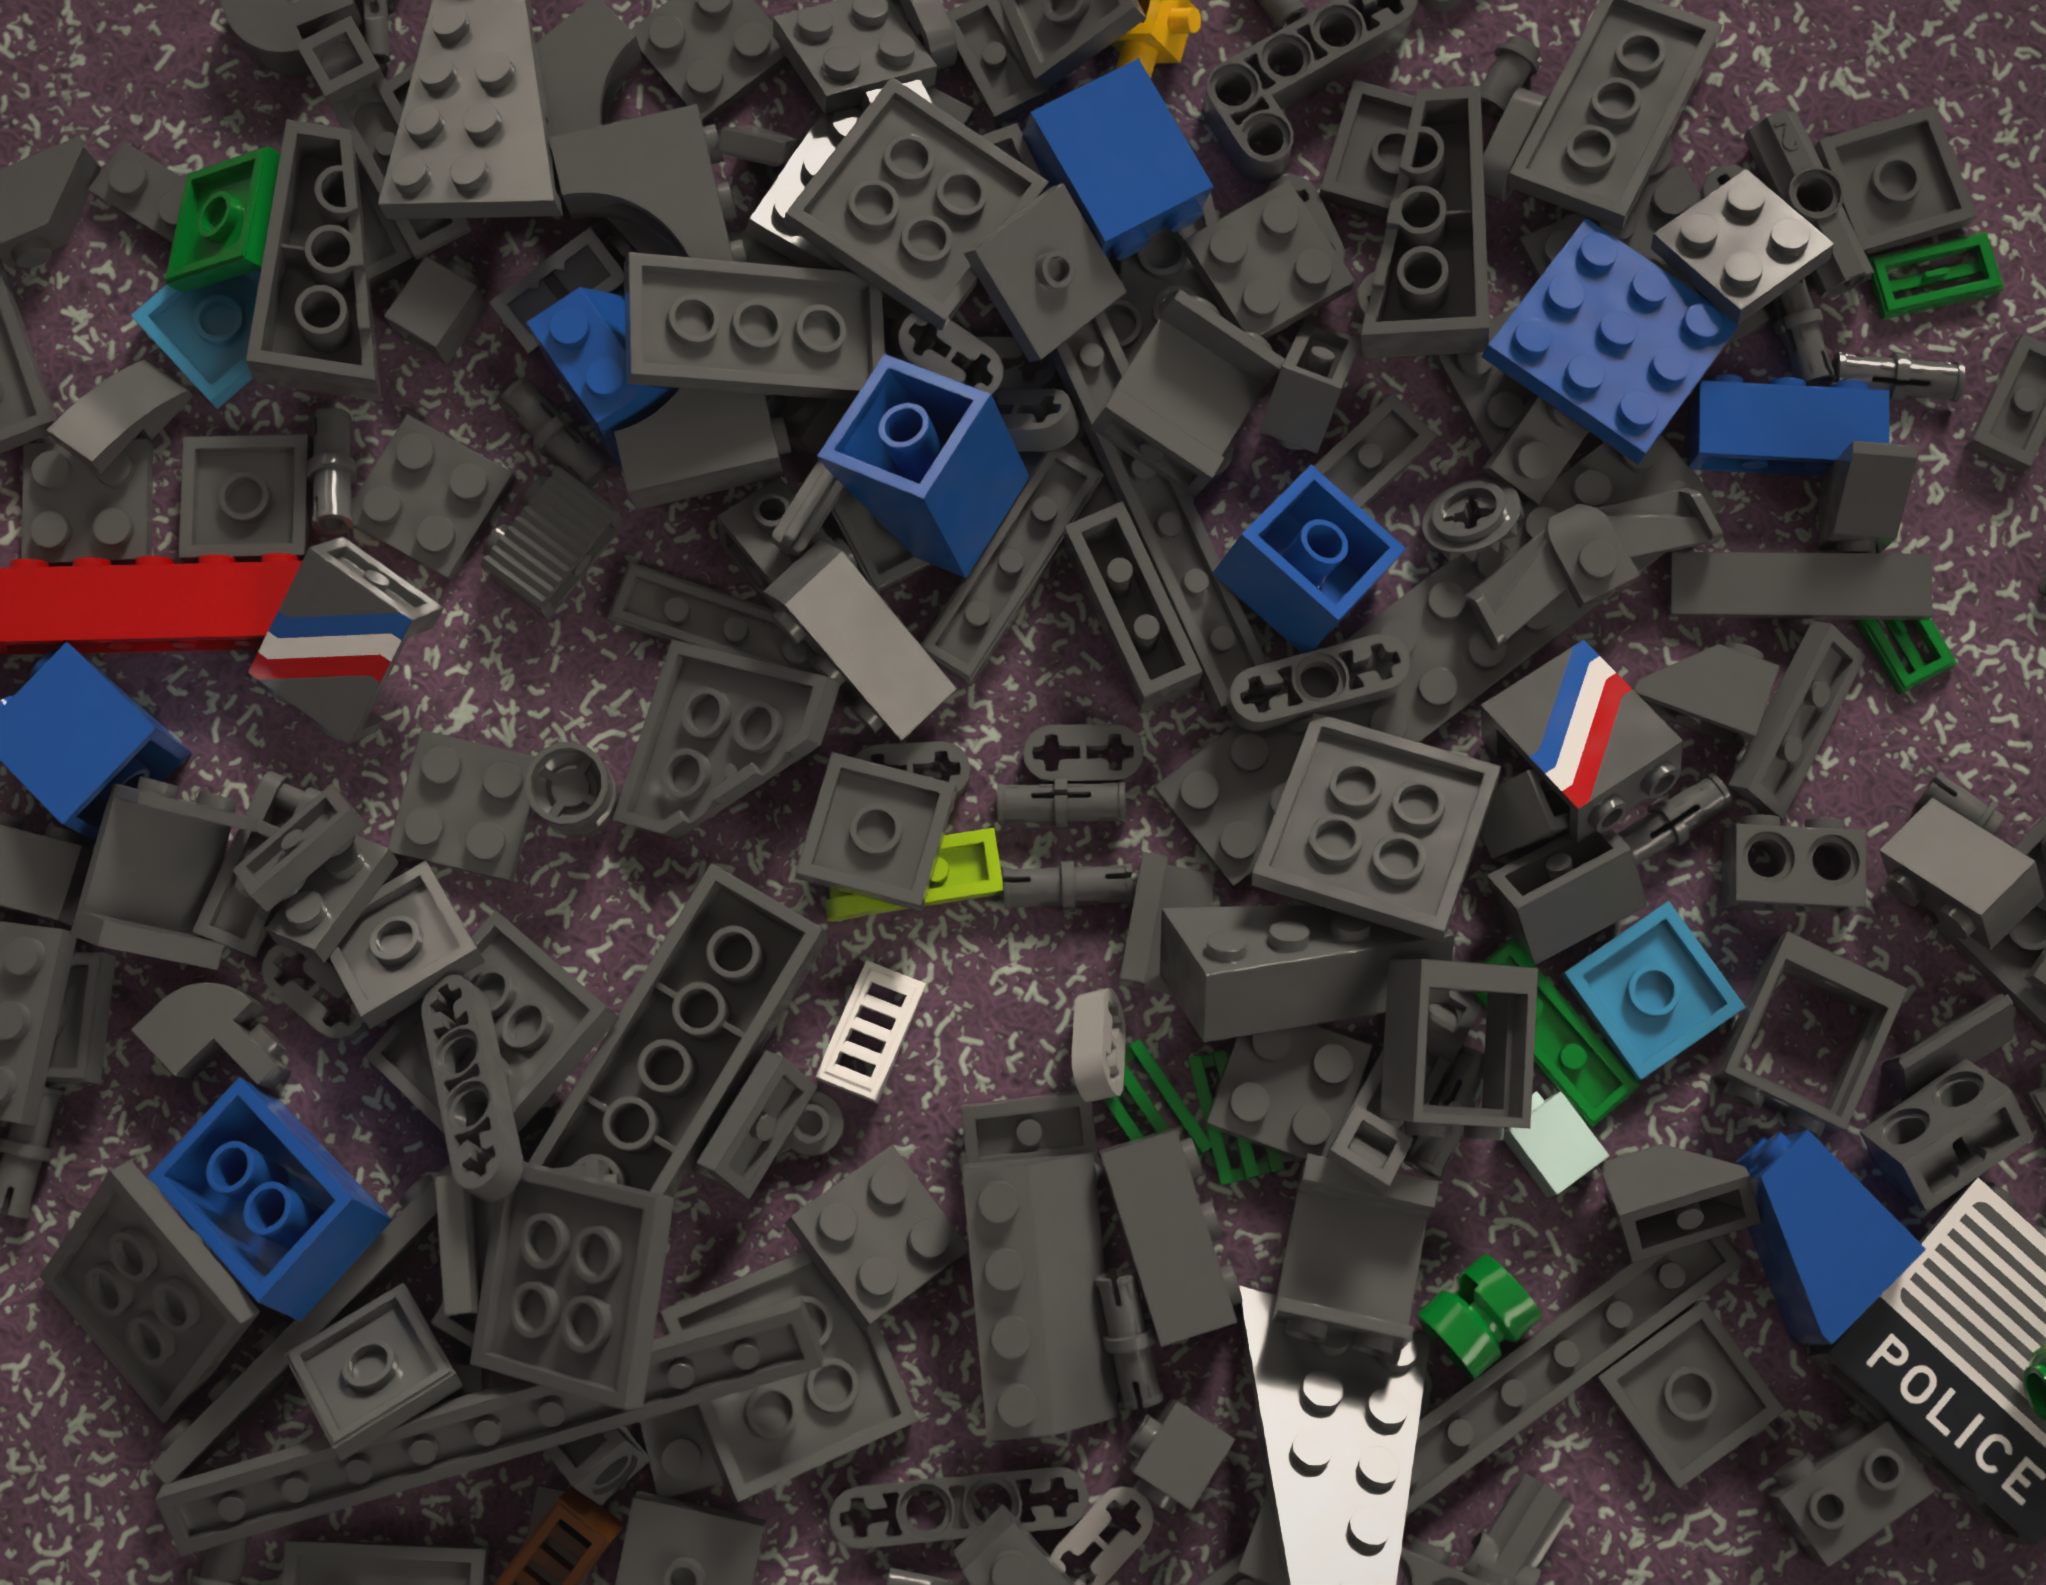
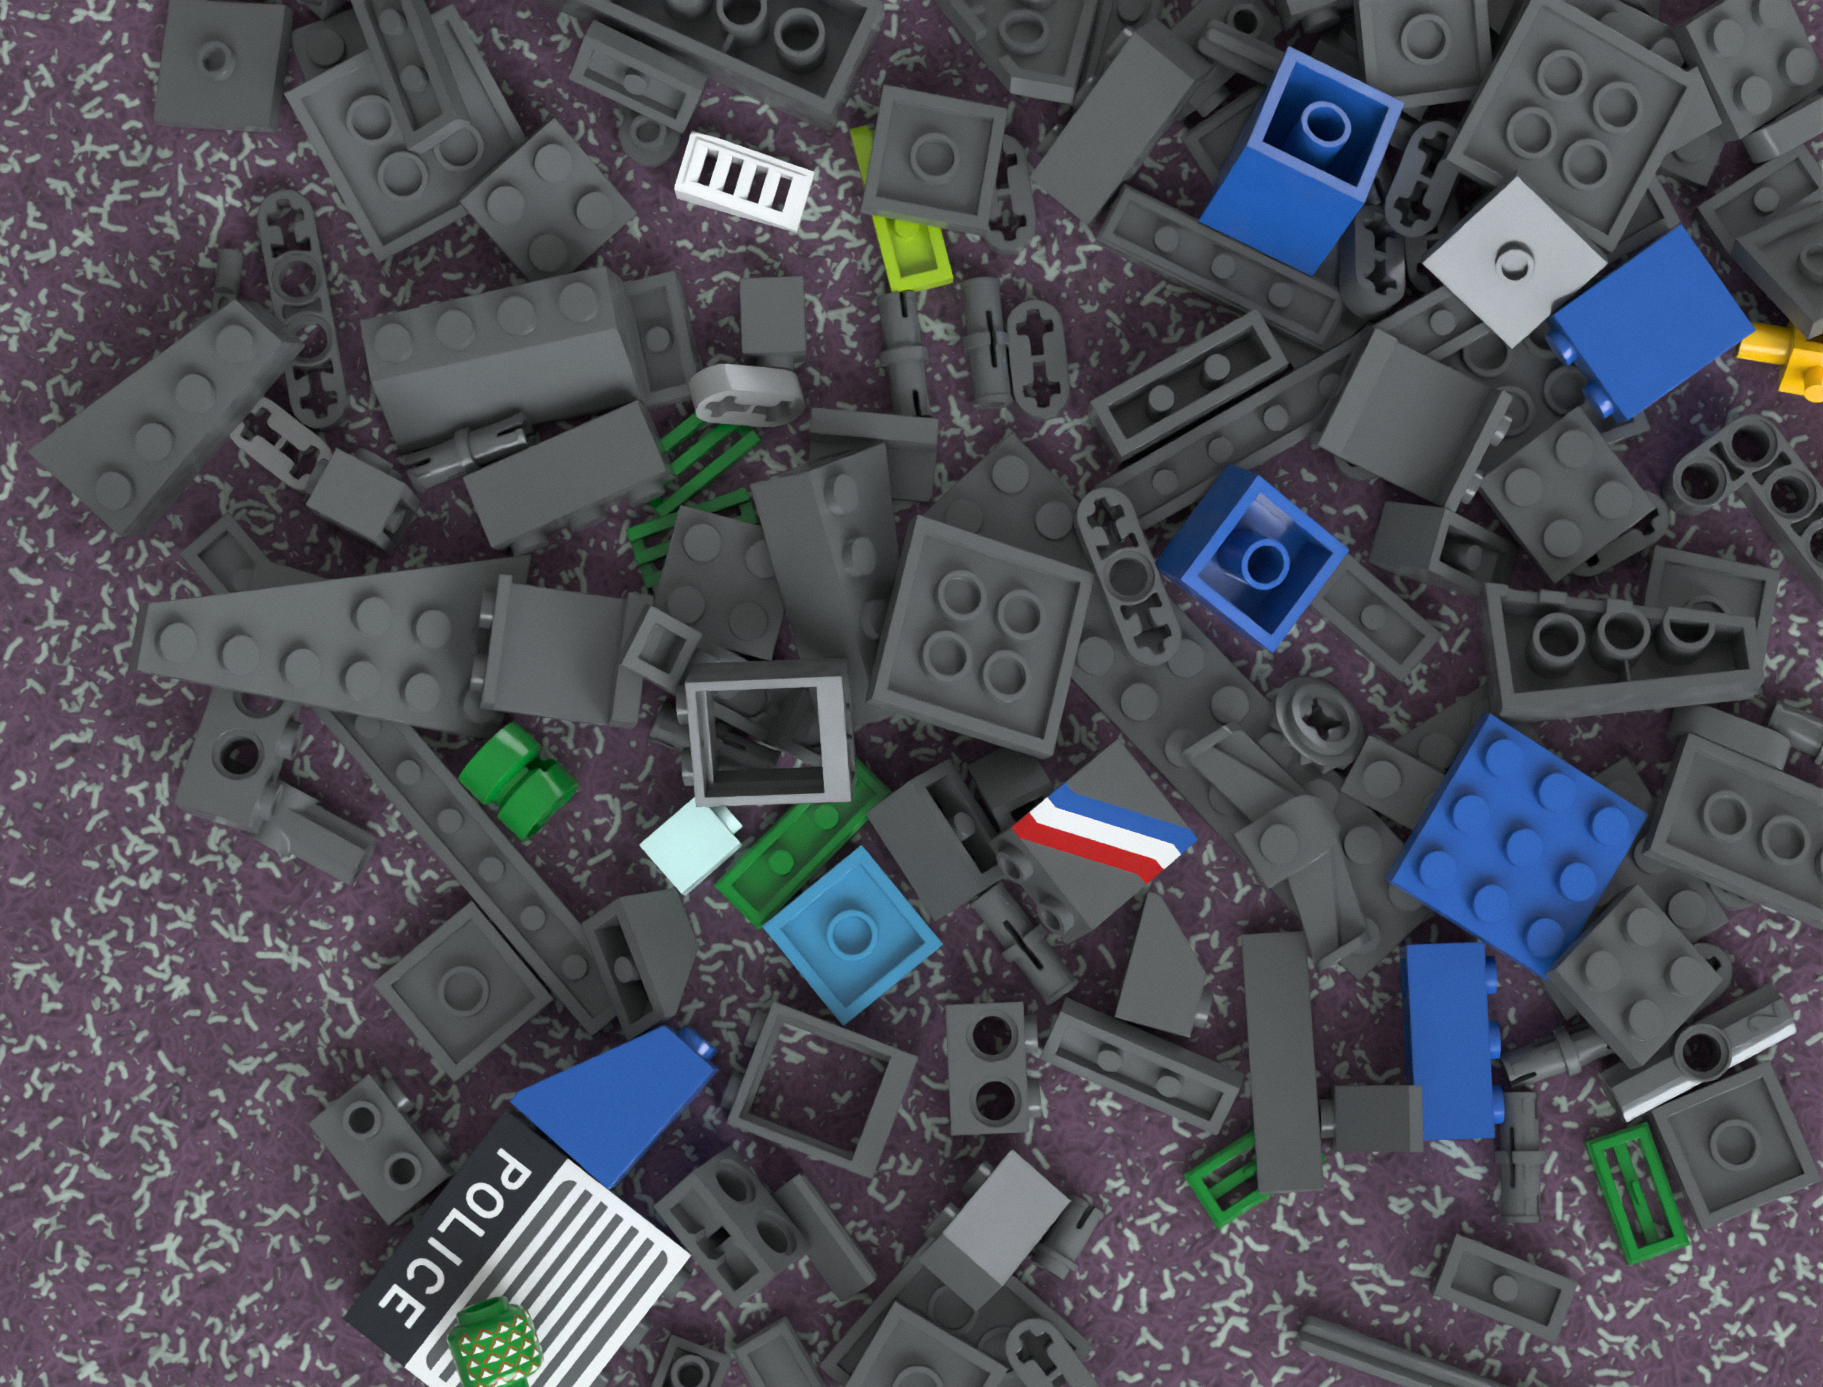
camera: 85 degrees right, 5 degrees up
none -> dark grey brick [740,276,808,372]

